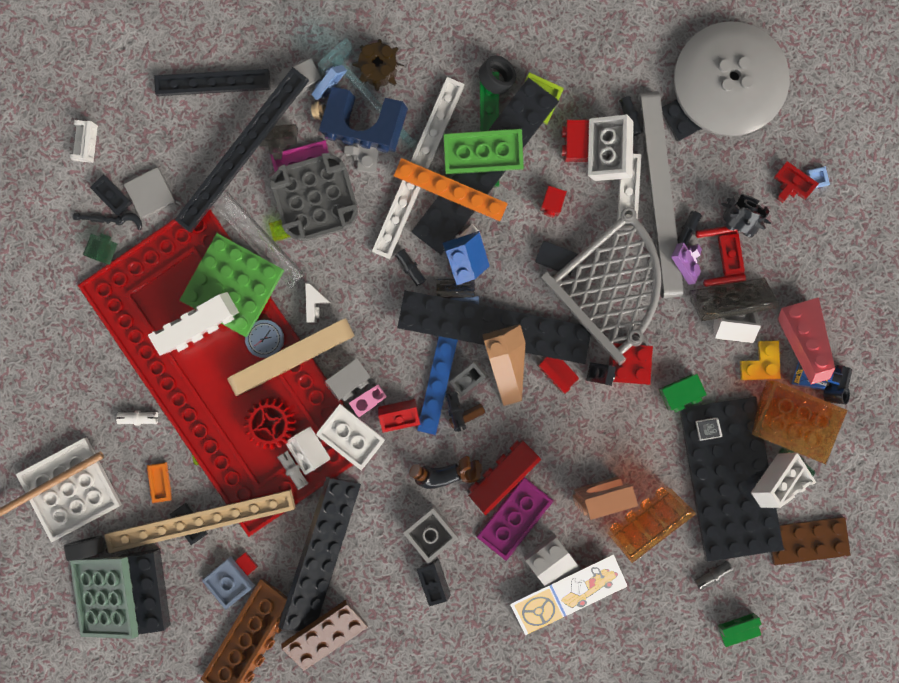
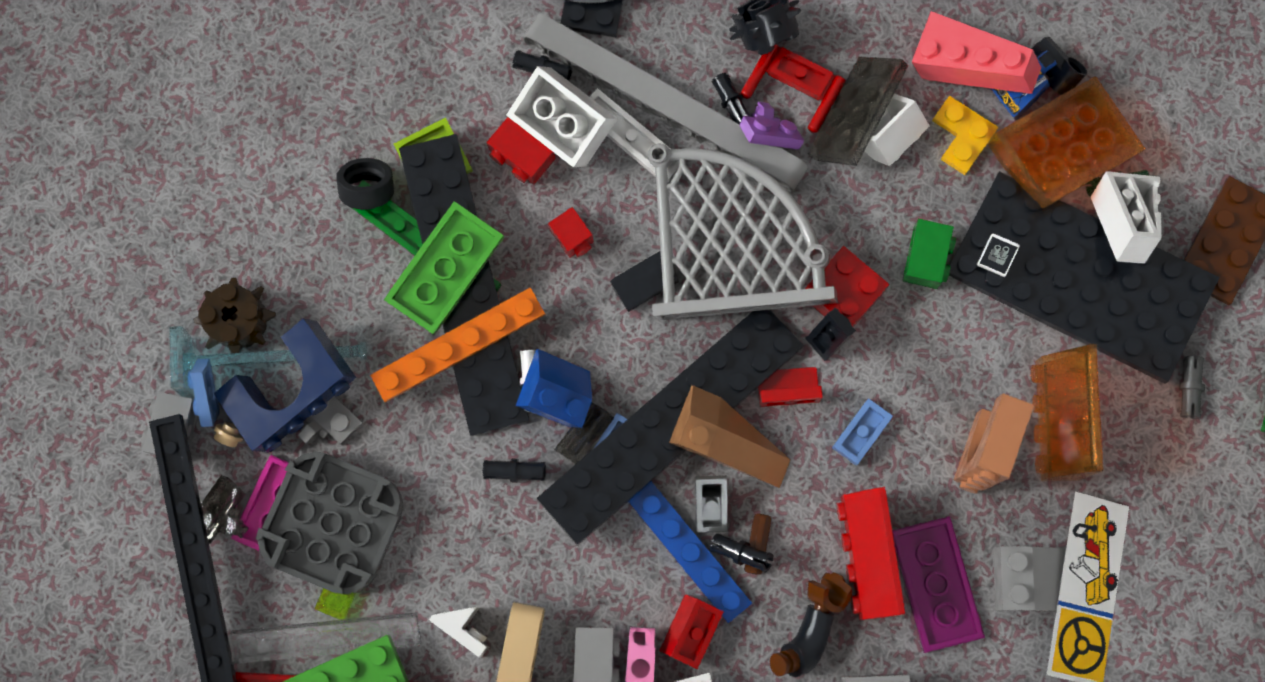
camera: 50 degrees left, 10 degrees down
black plate [154,69,271,96] -> none
white plate [372,77,465,260] -> none
none -> medium blue plate [832,398,893,466]

